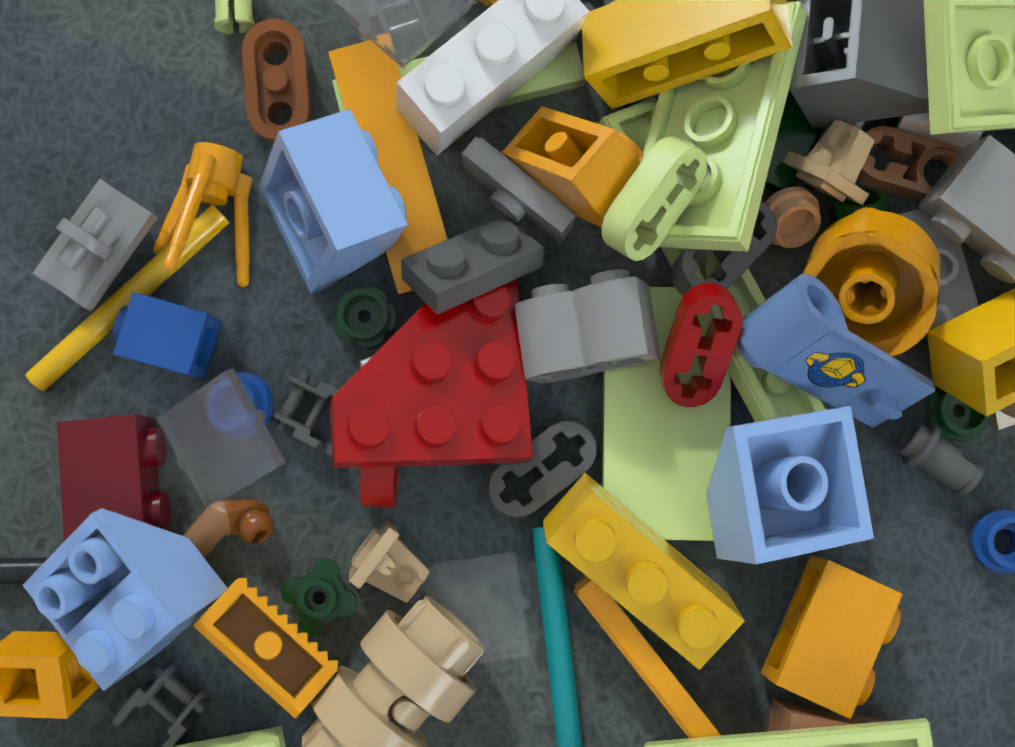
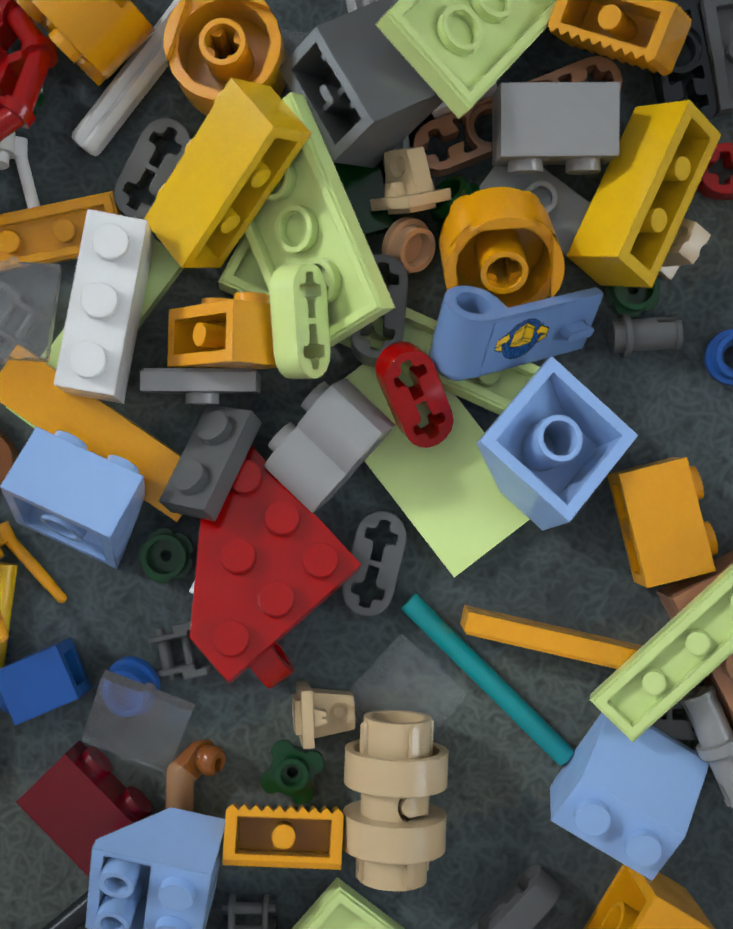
camera: 35 degrees left, 5 degrees up
yellow brick [543,473,745,670] -> none

